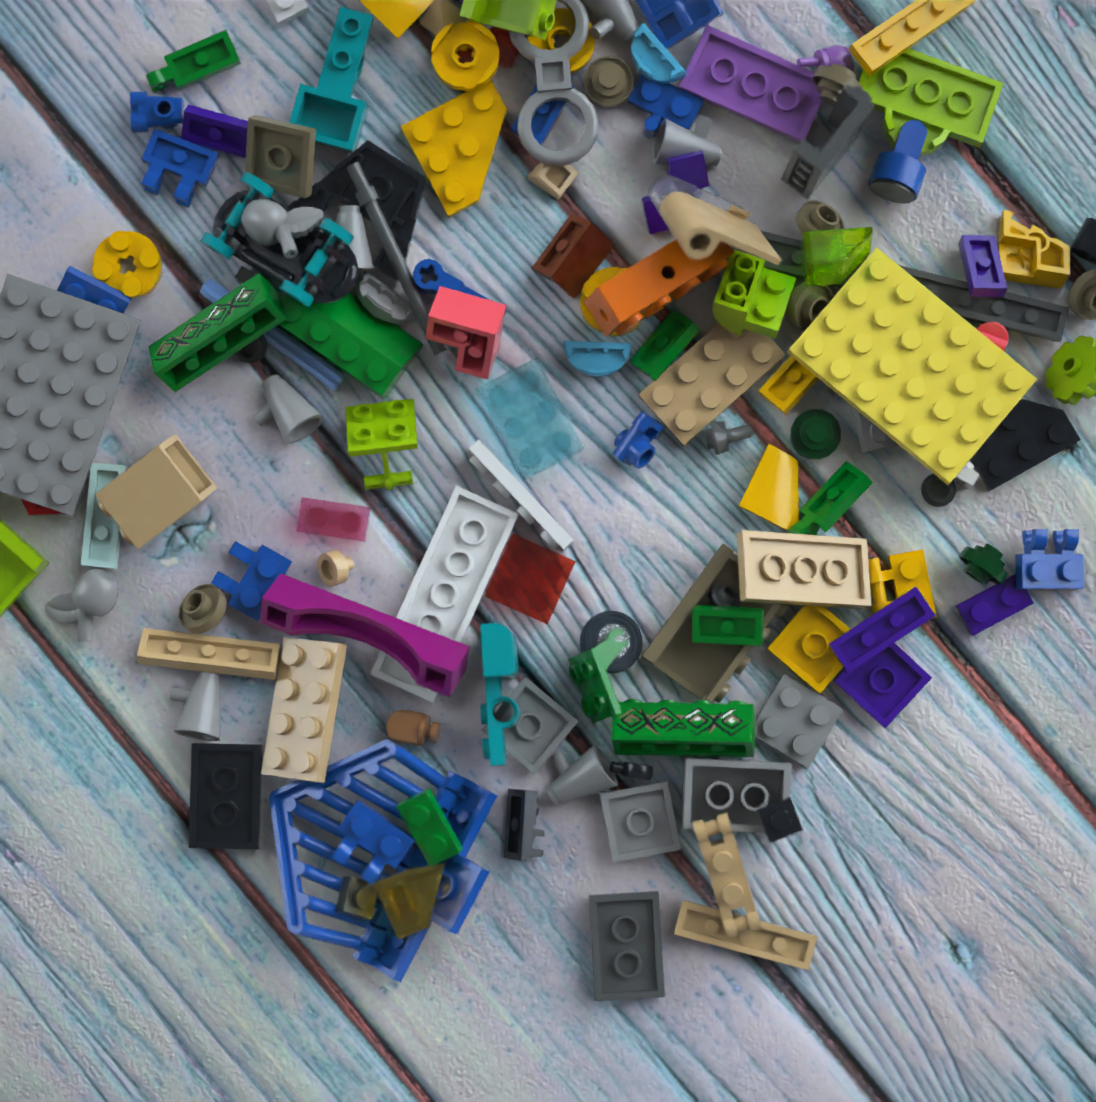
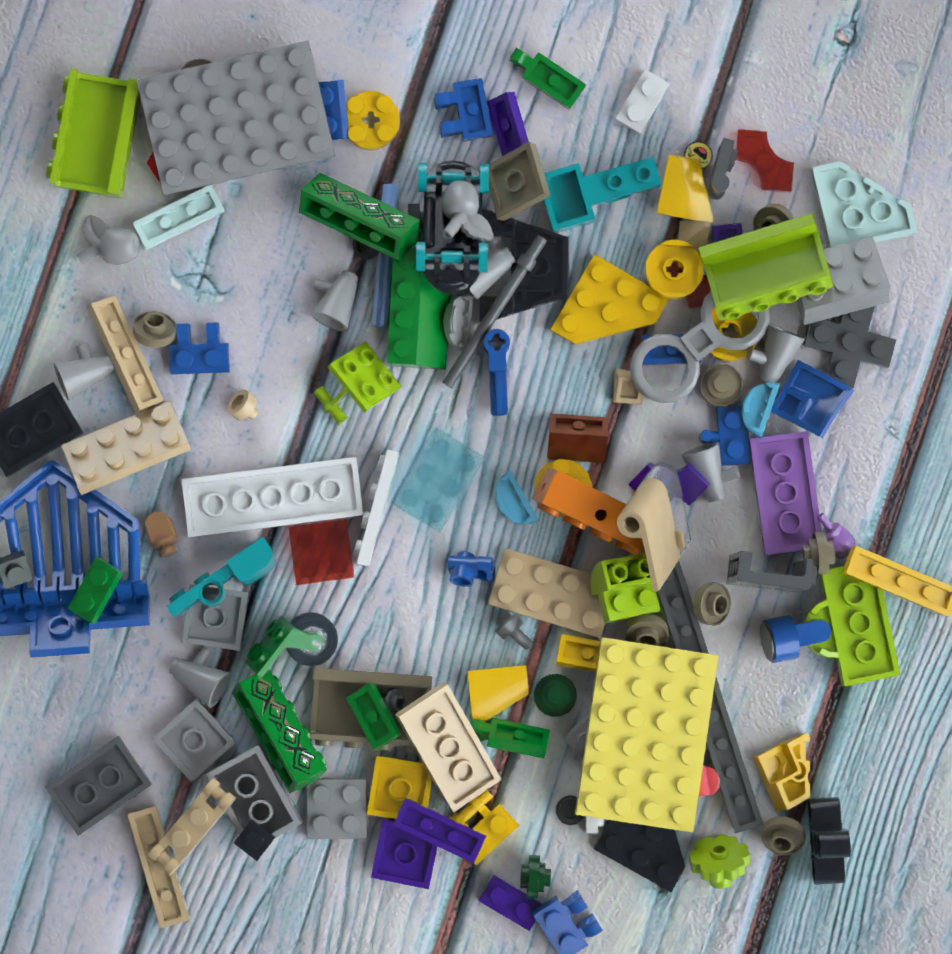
camera: 55 degrees right, 0 degrees up
tan slope [95,434,218,550] -> none
blue plate [130,91,184,133] -> none
magenta arch [260,574,470,697] -> none
clear pink plate [296,497,371,542] -> none
blue plate [331,799,415,885] -> none
clear yellow slope [374,863,445,939] -> none
coral brick [425,286,507,380] -> none
black plate [504,788,545,861] -> none
black piece [610,761,653,780] -> none
green plate [629,310,700,381] -> none
clear neon green slope [801,227,873,286] -> none
dark purple plate [958,235,1007,297] -> none

